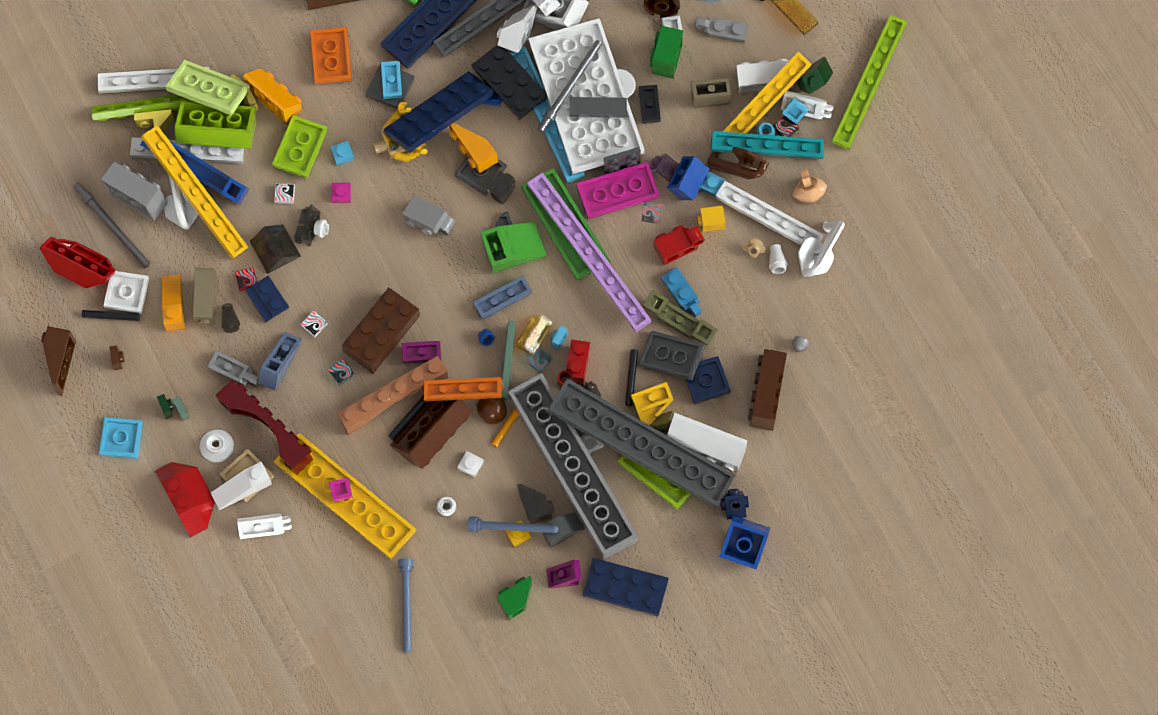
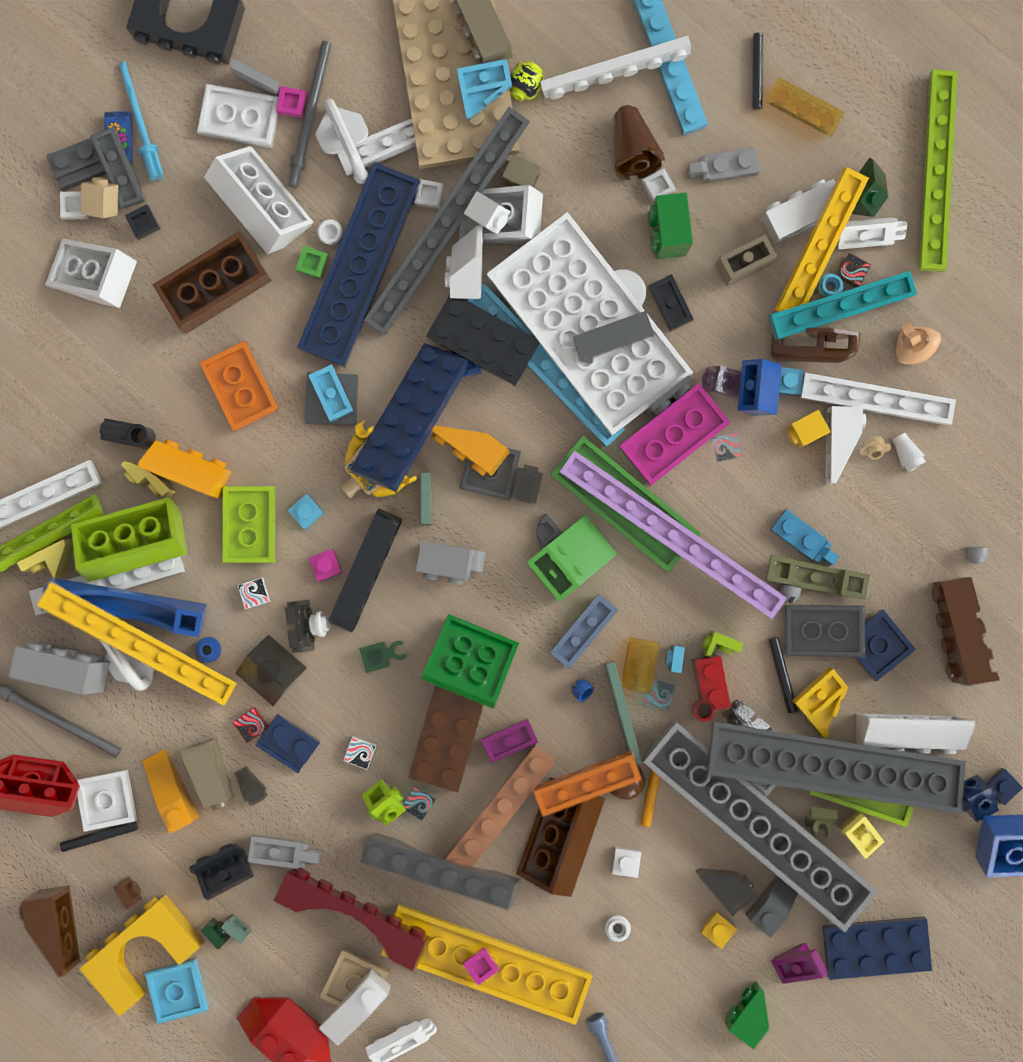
camera: 20 degrees left, 15 degrees up
yellowish green plate [166,60,250,116] -> none
white piece [199,429,234,463] -> none
sand blue slope [258,332,302,391] -> none
black bar [388,395,428,441] -> none
sand blue piece [467,516,559,533] -> none
flat silver bar [537,40,602,133] -> none
olive tile [651,411,674,431] -> none
red hinge [654,225,705,265] -> none
medium azure plate [782,97,809,124] -> none
white piece [798,221,845,277] -> none
none -> yellow arch [80,895,205,1017]
none -> black piece [99,418,156,449]
none -> black bracket [189,844,254,900]
none -> blue plate [195,637,221,663]
none -> black beam [328,508,402,633]
none -> clear green plate [359,640,407,673]
none -> dark grey arch [360,833,521,910]
none -> lime brick [361,779,406,826]
none -> sand green tile [420,473,432,525]
none -> green plate [421,614,519,709]
none -> lime bracket [701,631,744,657]
none -> light grey hinge [780,584,802,603]
none -> olive tile [805,807,838,838]
none -> white slope [825,406,866,485]
none -> light yellow slope [838,811,884,859]
none -> dark blue plate [988,768,1023,805]

